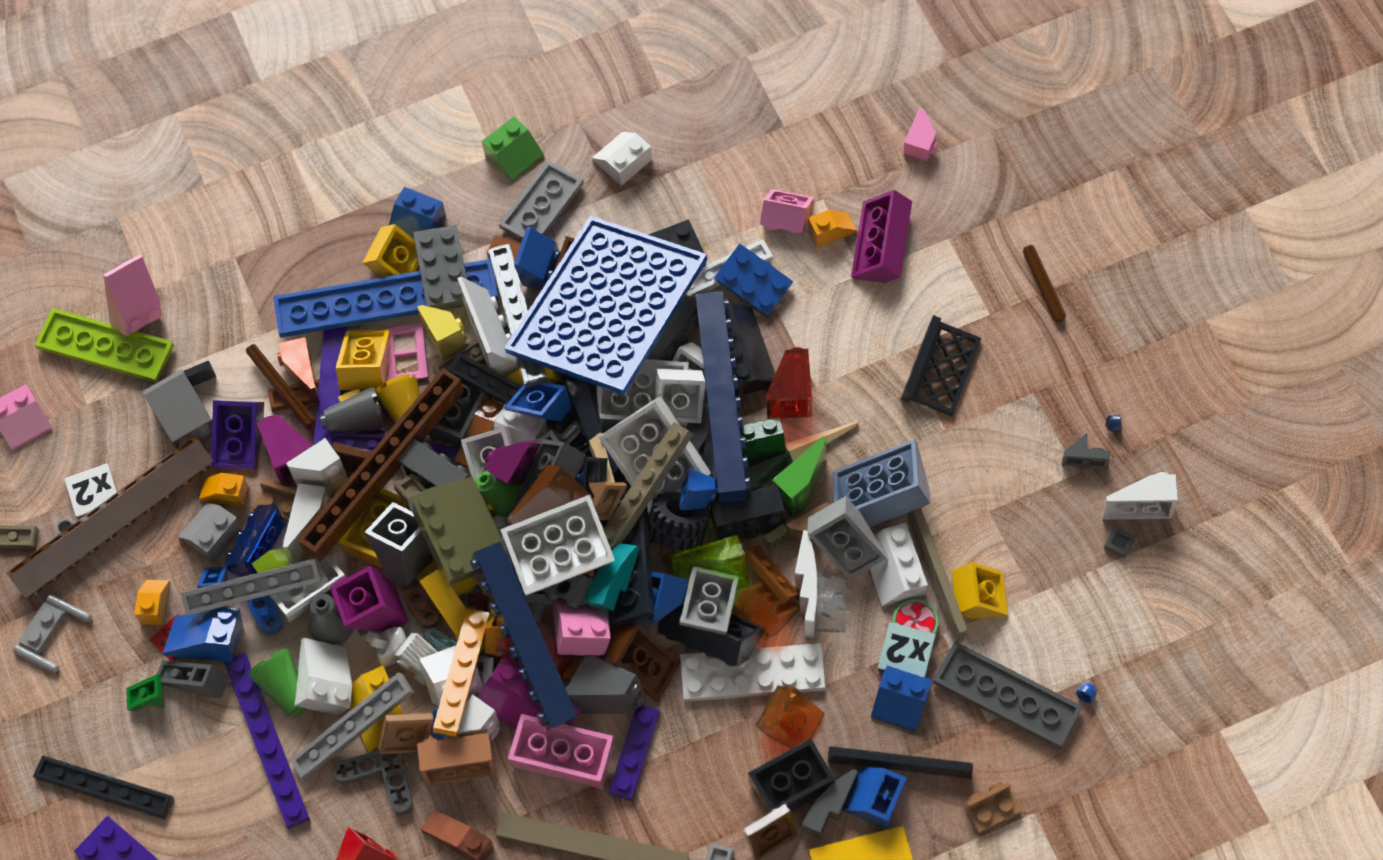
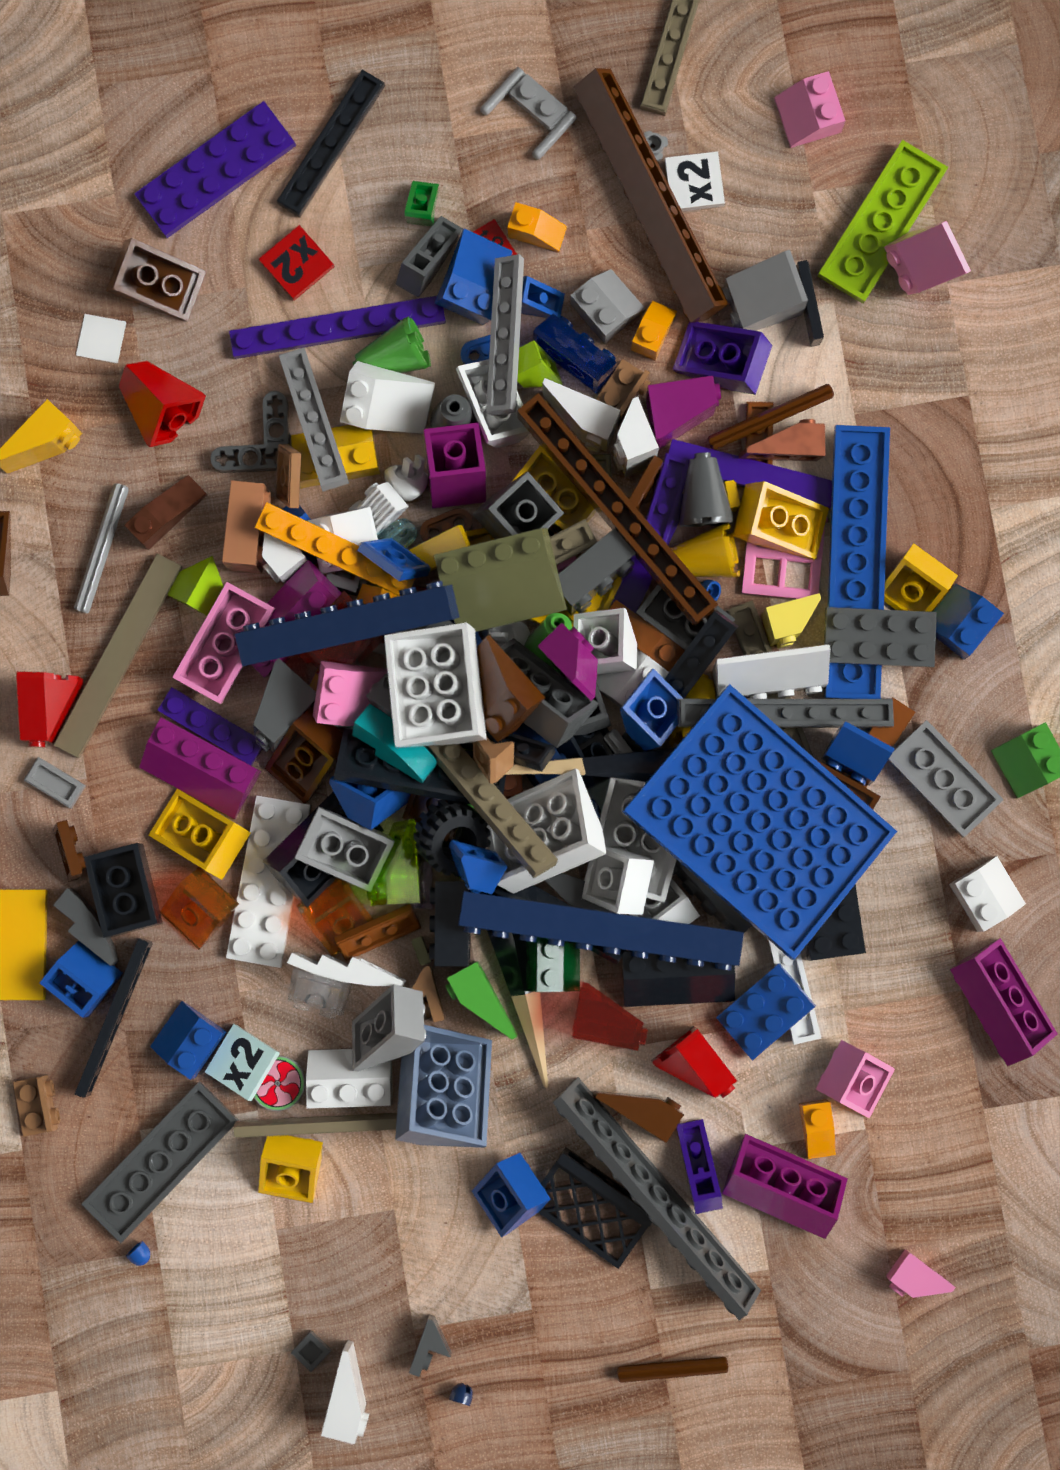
camera: 105 degrees right, 20 degrees up
none -> magenta slope [139,717,261,819]
none -> yellow slope [149,789,251,880]
none -> lime slope [167,556,224,616]
none -> red tile [259,225,335,301]
none -> blue tile [357,538,431,581]
none -> blue slope [471,1153,551,1238]
none -> dark grey plate [553,1077,761,1321]
none -> reddish brown slope [595,1091,684,1143]
none -> red slope [651,1027,737,1098]
none -> dark purple slope [676,1119,723,1214]
none -> magenta slope [950,938,1058,1067]

